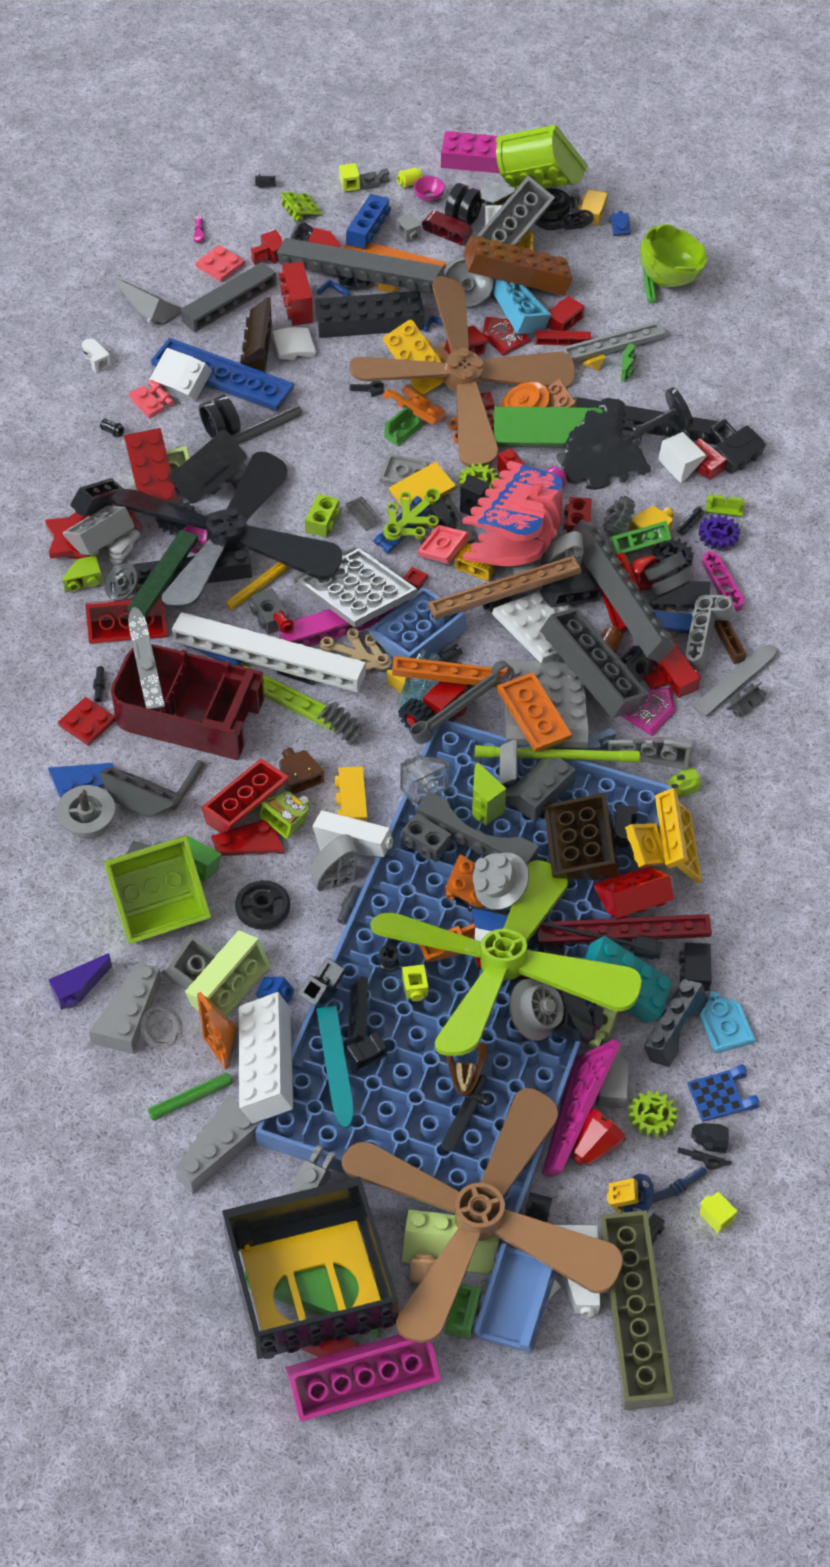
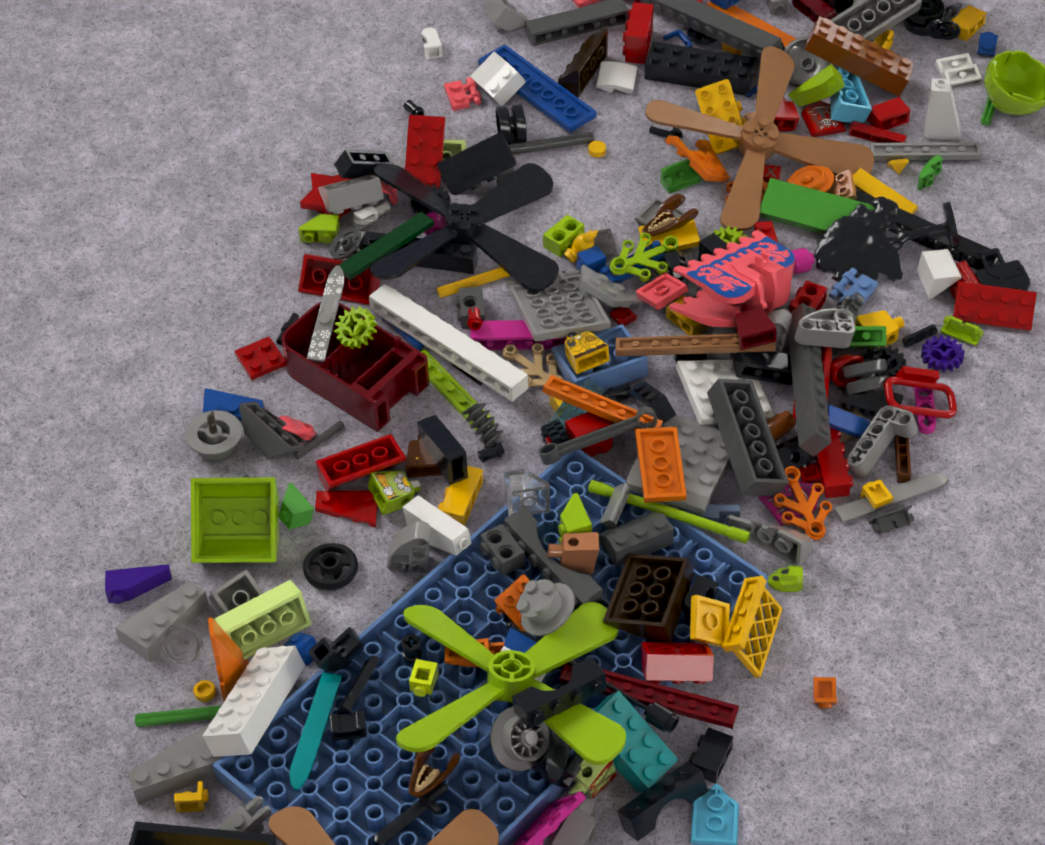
camera: 25 degrees right, 5 degrees down
none -> yellow bracket [174,781,209,813]
none -> yellow tile [193,680,216,702]
none -> coral plate [279,416,316,440]
none -> lime gear [334,306,378,349]
none -> black slope [417,414,468,485]
none -> black pin [477,442,505,463]
none -> black arch [512,657,607,729]
none -> nougat torso [548,532,599,574]
none -> yellow animal [563,230,598,264]
none -> yellow torso [564,331,610,375]
none -> blue brick [576,245,606,273]
none -> light grey wing [579,265,644,308]
none -> yellow tile [588,141,606,158]
none -> black brick [629,381,676,424]
none -> reddish brown animal [642,194,699,236]
none -> dark red torso [735,305,777,351]
none -> orange plant [773,466,832,540]
none -> lime slope [788,64,845,107]
none -> light grey beam [794,308,855,348]
none -> orange bracket [813,677,837,709]
none -> medium blue plate [829,268,878,308]
none -> yellow tile [853,168,918,214]
none -> yellow bracket [860,479,893,509]
none -> red bar [884,366,957,419]
none -> white slope [924,78,961,141]
none -> white slope [934,53,982,86]
none -> red plate [953,281,1037,331]

